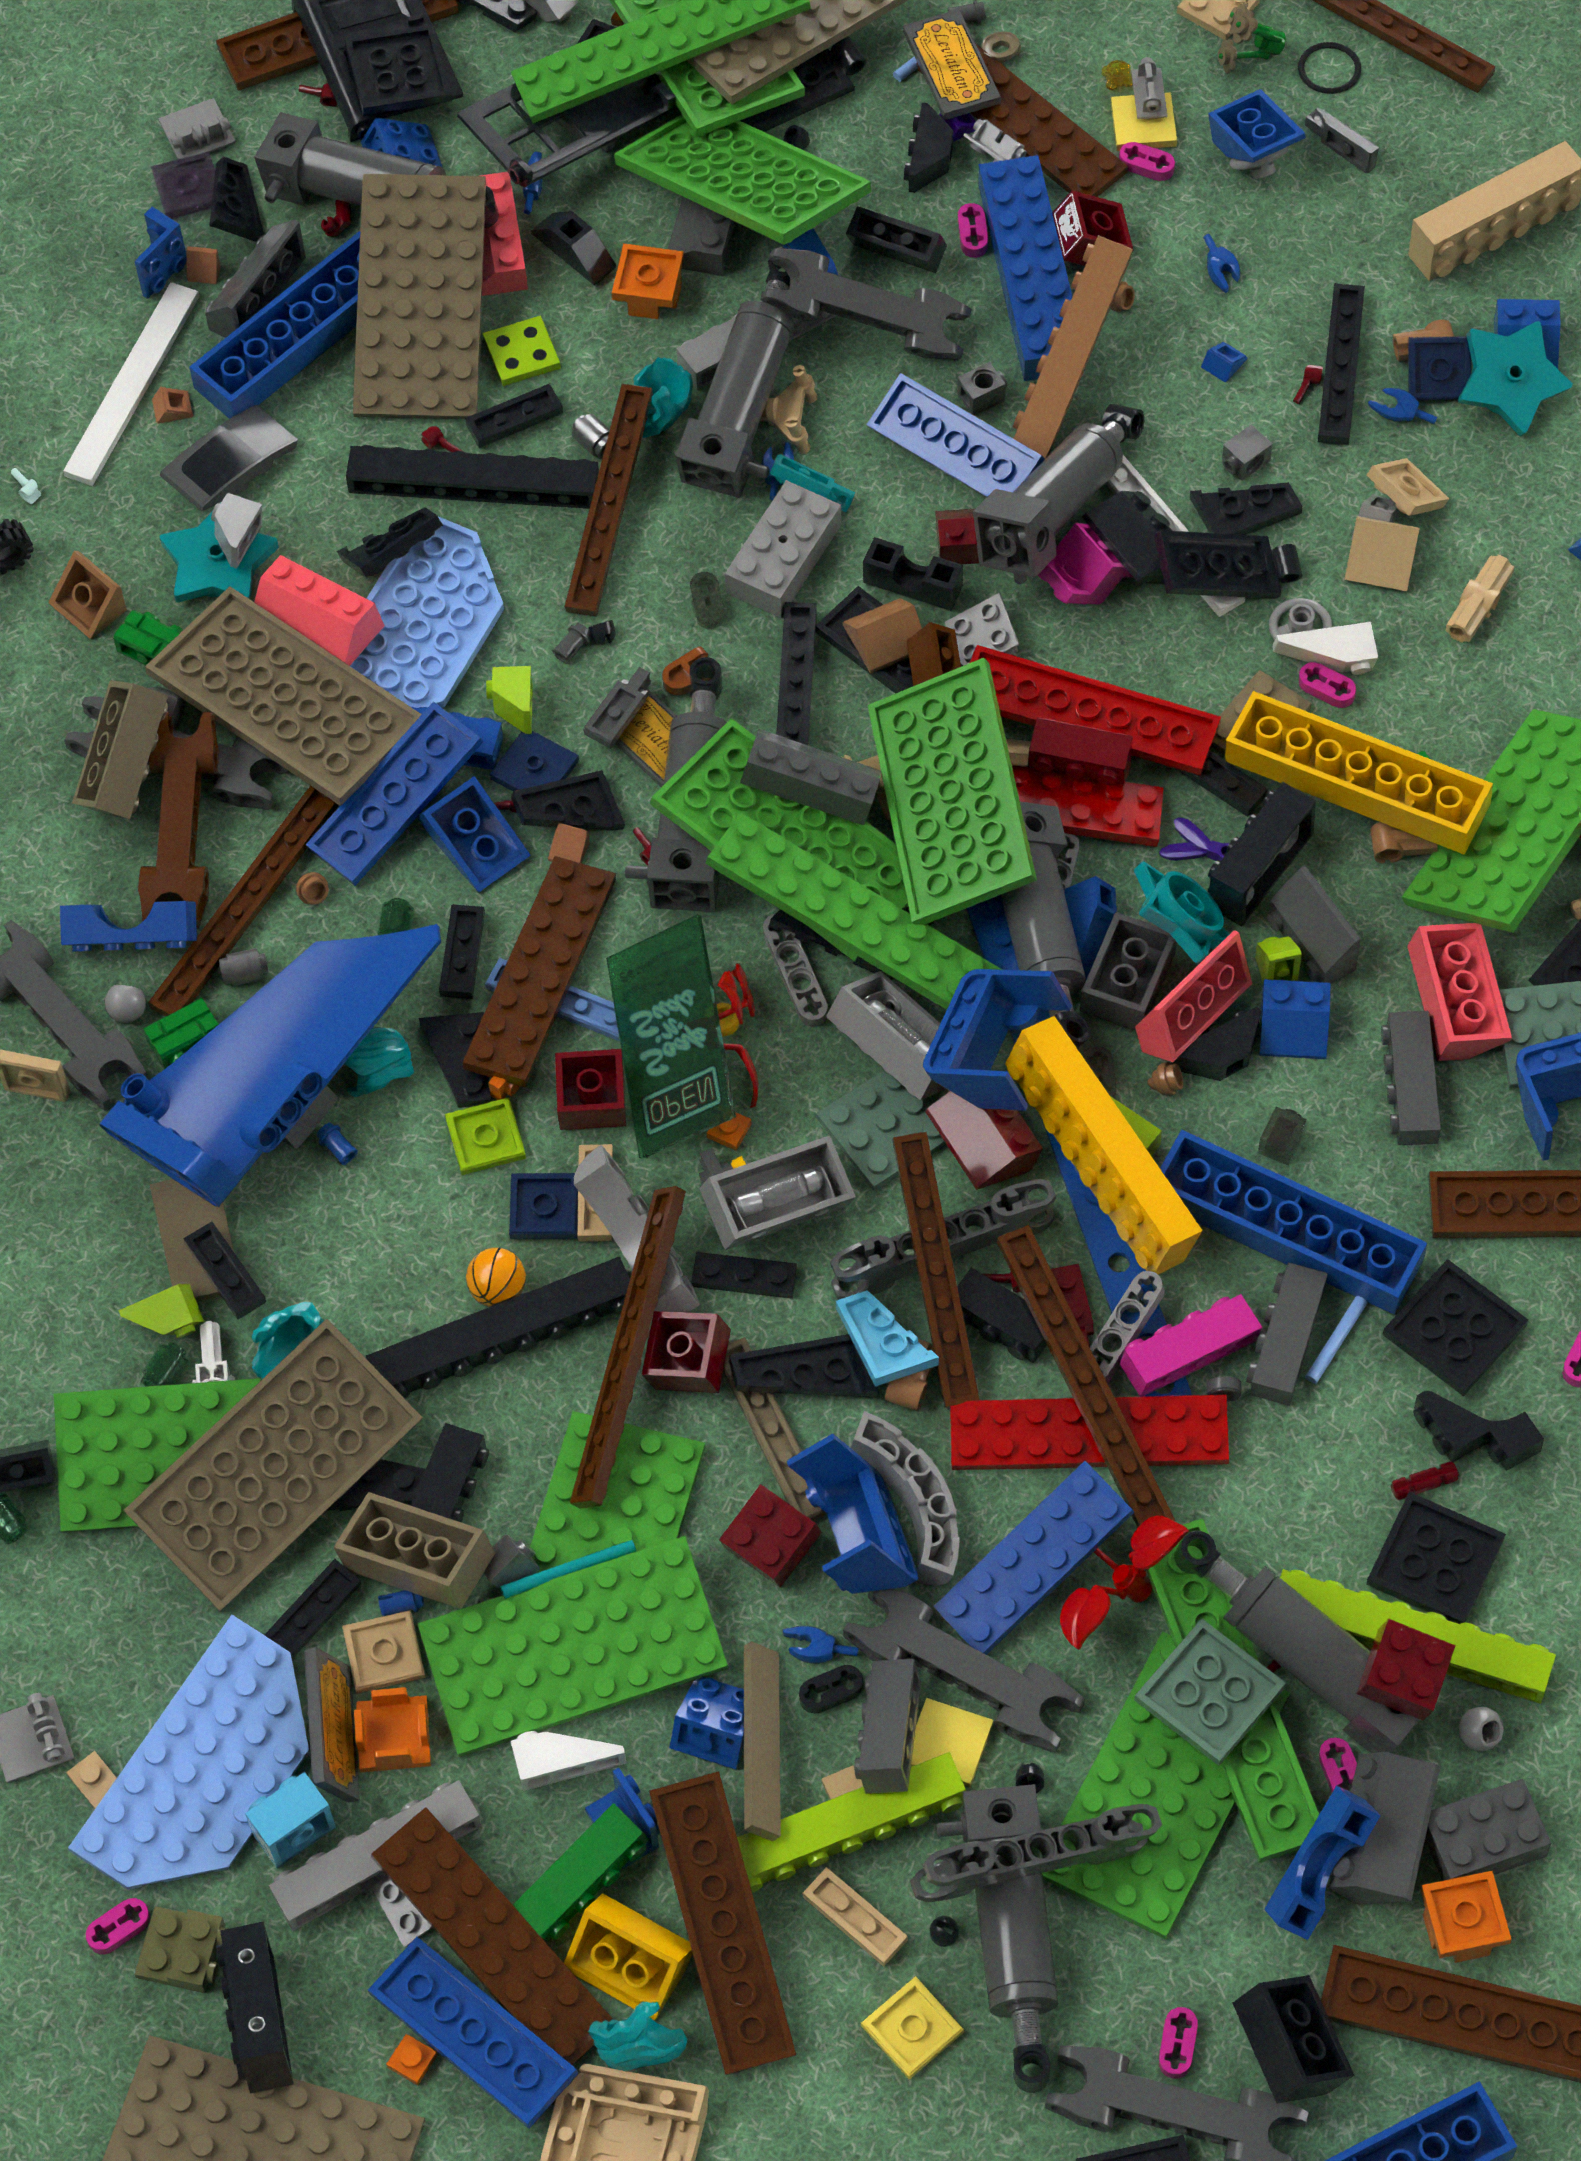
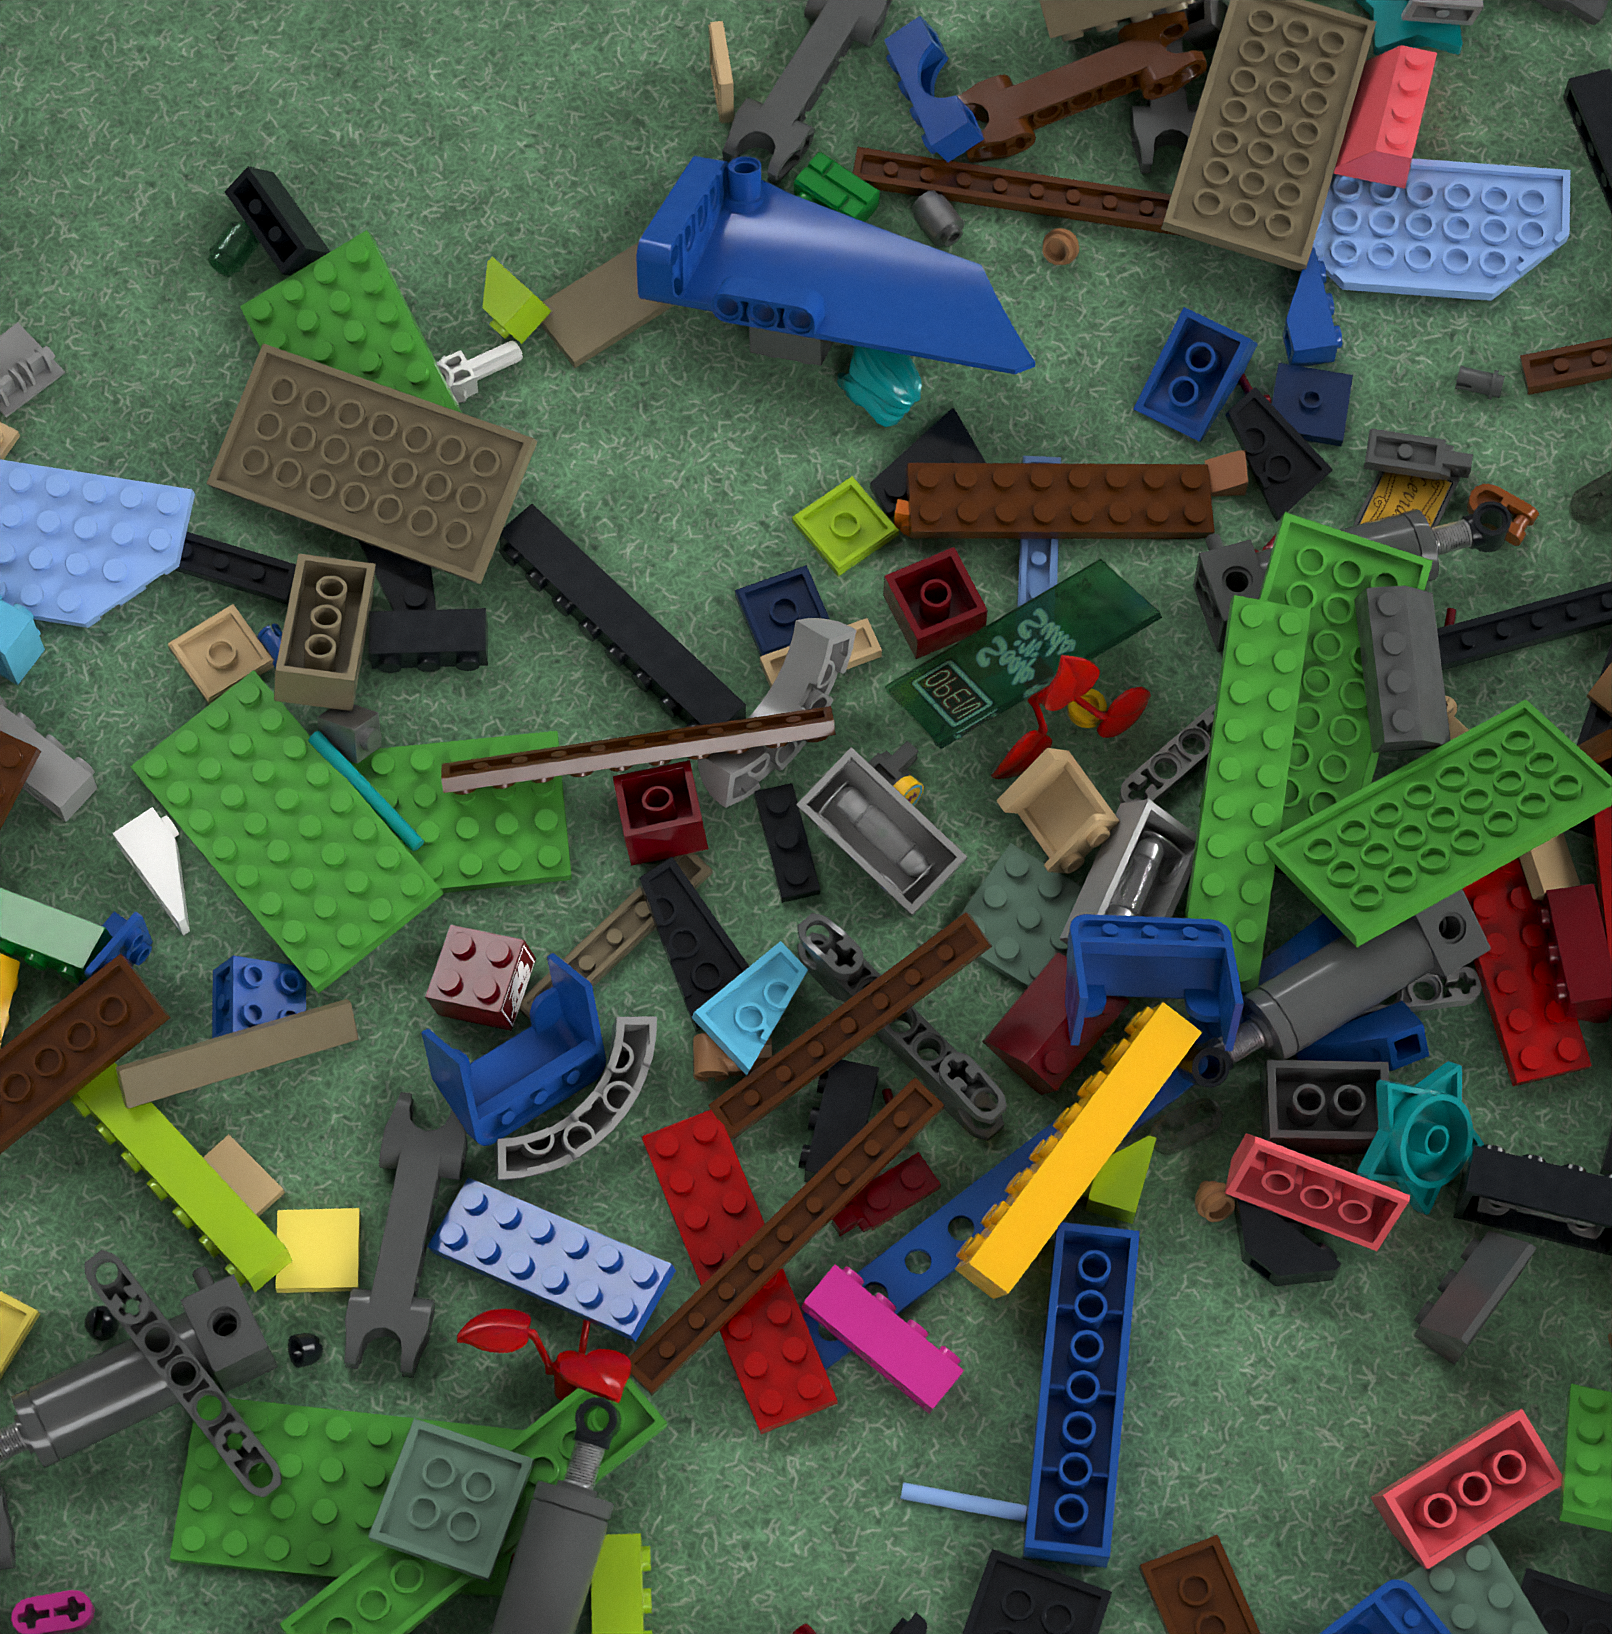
camera: 65 degrees right, 5 degrees up
light grey piece [104,985,146,1023] -> none
clear green brick [141,1342,189,1387] -> none
black plate [183,1221,266,1320] -> none
teal hair [252,1302,324,1379] -> none
tile [304,1647,360,1802] -> none
blue plate [306,701,483,886] -> none
blue pin [316,1123,358,1165] -> none
black wing [337,507,443,578] -> none
orange panel [354,1687,431,1773] -> none
clear green brick [378,898,415,935] -> none
black plate [439,904,485,999] -> none
light orange piece [466,1248,526,1307] -> none
lime slope [486,666,533,734] -> none
black hinge [589,620,616,645] -> none
orange plate [706,1106,752,1151] -> none
blue hand [783,1626,859,1664] -> none
black beam [799,1665,863,1714] -> none
tan plate [803,1867,908,1967] -> none
dark grey brick [854,1659,921,1794] -> none
light grey beam [1090,1271,1165,1384] -> none
dark purple piece [1159,817,1229,861] -> none
dark grey tile [1206,1376,1241,1402] -> none
dark grey brick [1246,1262,1328,1406] -> none
lime slope [1255,936,1302,983] -> none
clear smoke brick [1258,1107,1307,1166] -> none
blue slope [1260,979,1331,1059] -> none
dark grey brick [1381,1011,1441,1145] -> none
none -> tan panel [996,748,1120,874]

